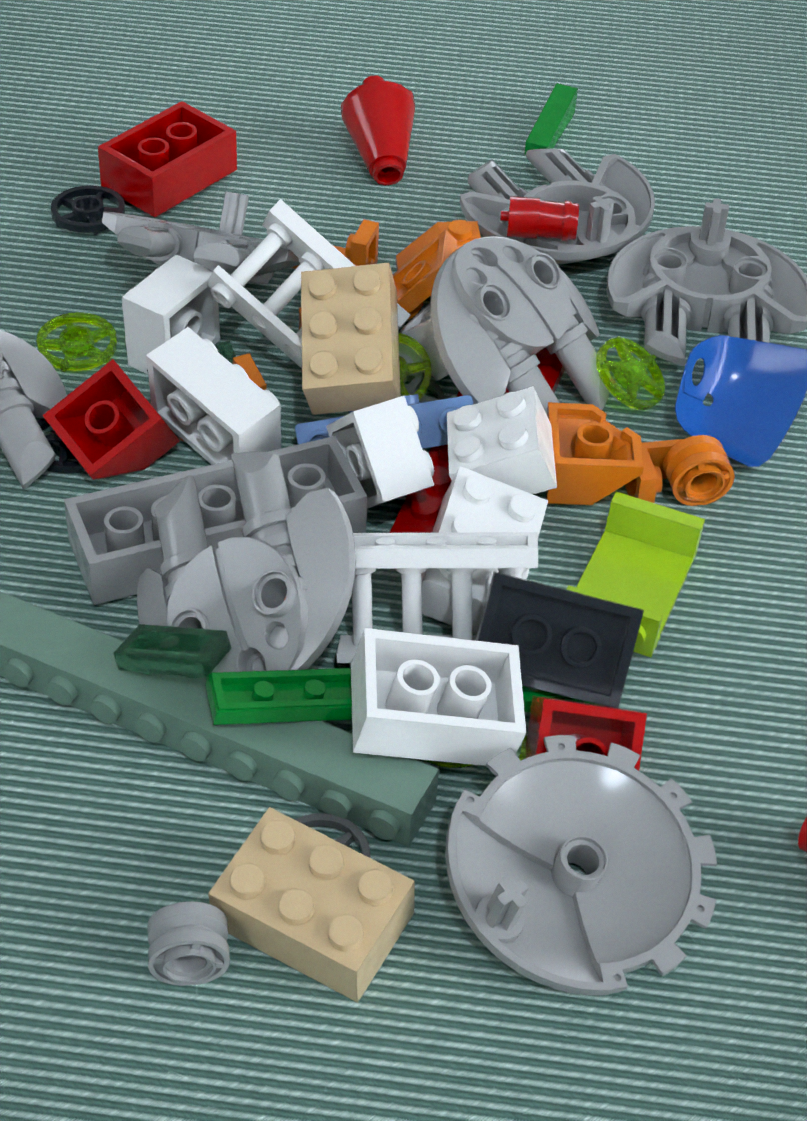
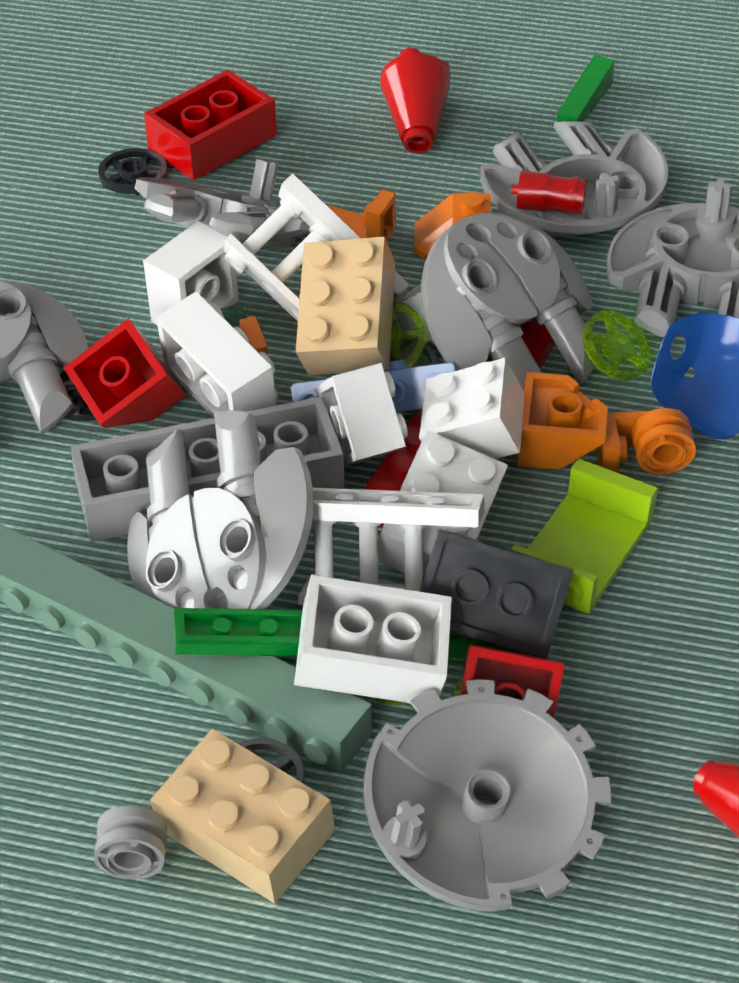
camera: 10 degrees right, 0 degrees up
clear neon green wheel [36,312,117,372] -> none
clear green plate [113,624,232,679] -> none
orange plate [393,230,457,320] -> none

